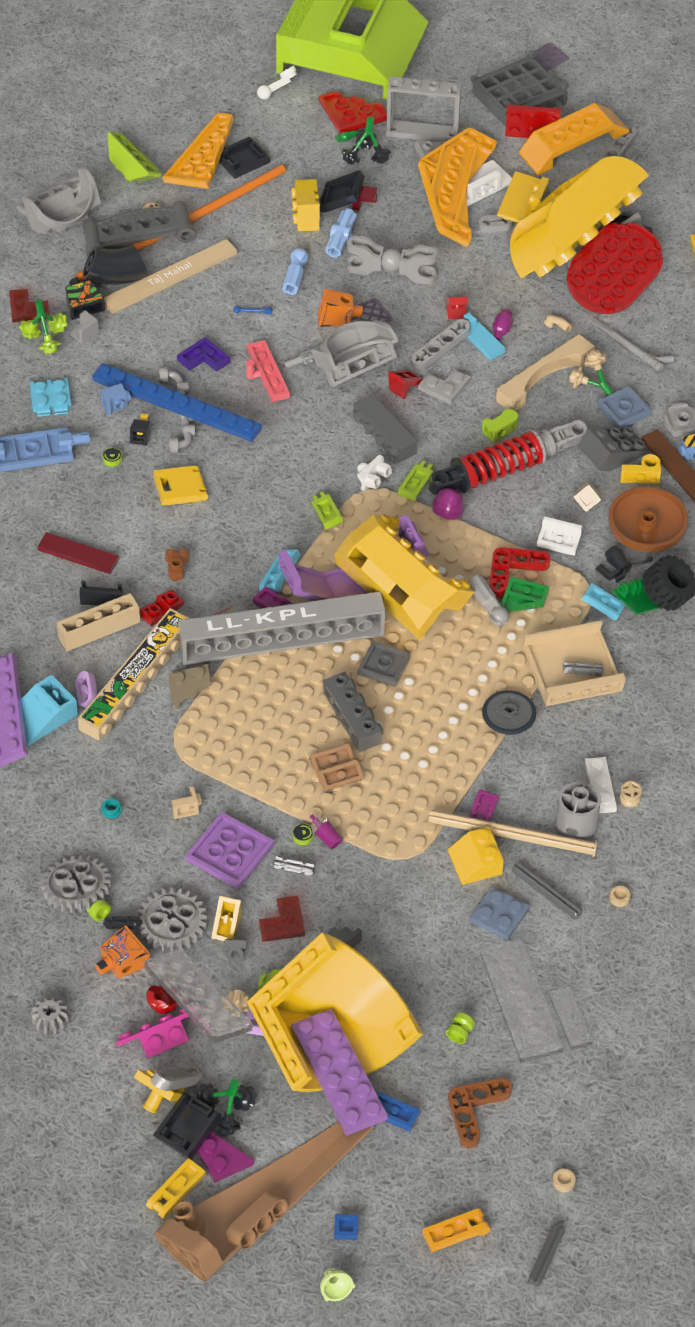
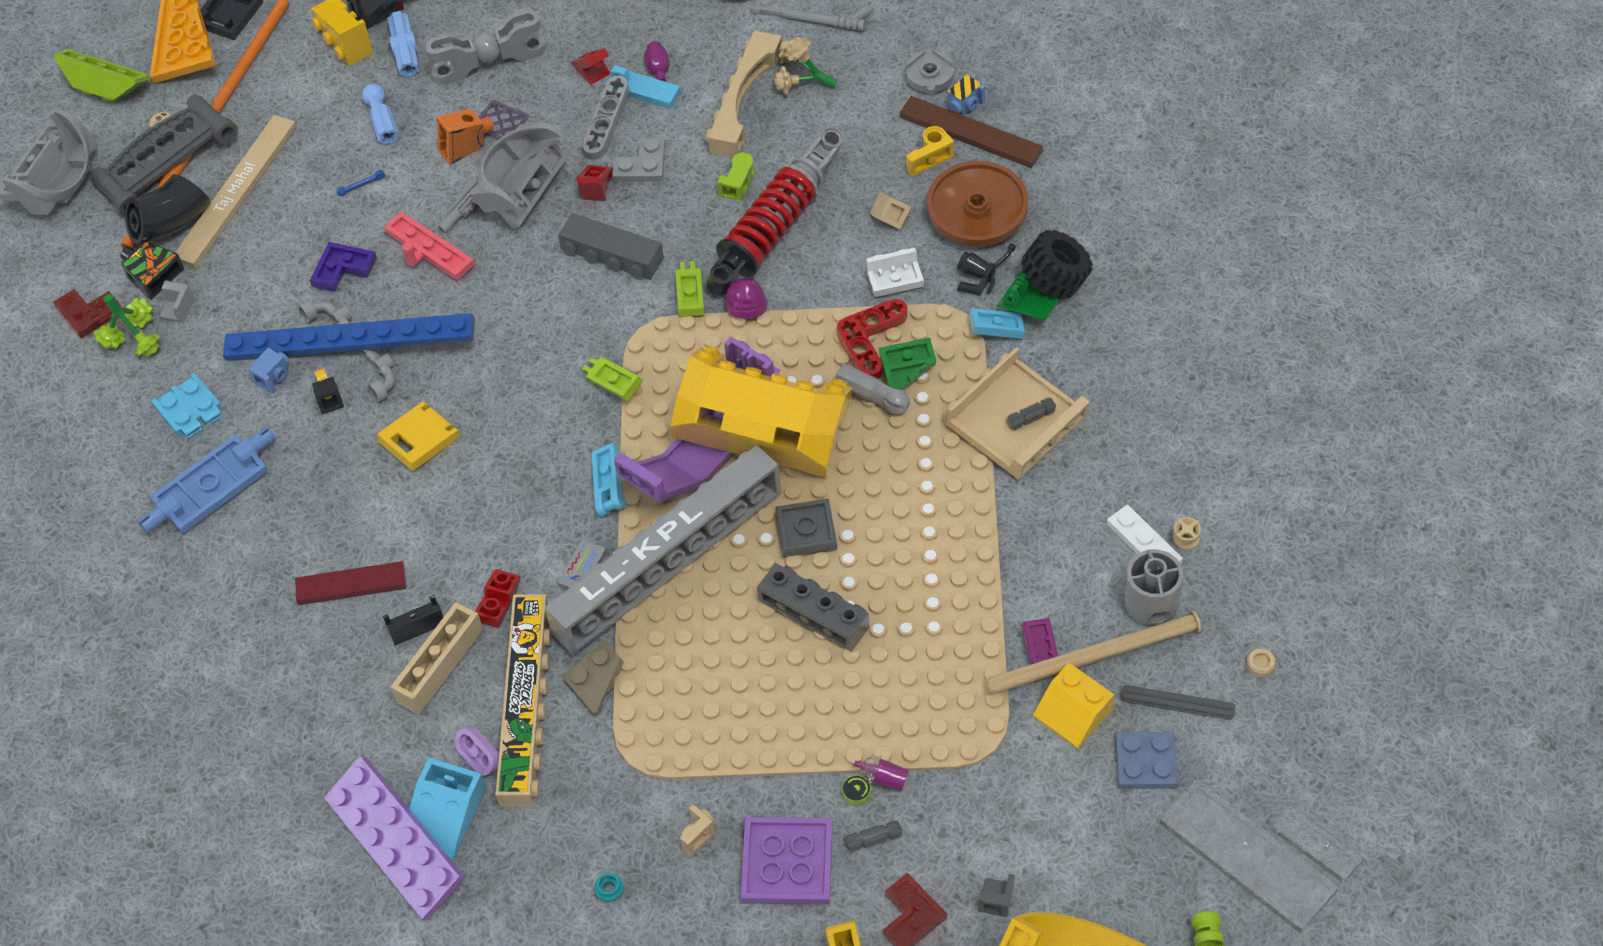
camera: 25 degrees left, 5 degrees up
tile [102,448,122,467] -> none
dark orange plate [165,549,189,581] -> none
magenta plate [253,586,293,609] -> none
medium nougat slope [309,744,364,791] -> none
white hips [357,455,392,491] -> none
dark grey wheel [482,690,536,735] -> none
tan arm [544,314,572,333] -> none
dark grey slope [578,426,651,471] -> none
sand blue plate [597,386,651,427] -> none

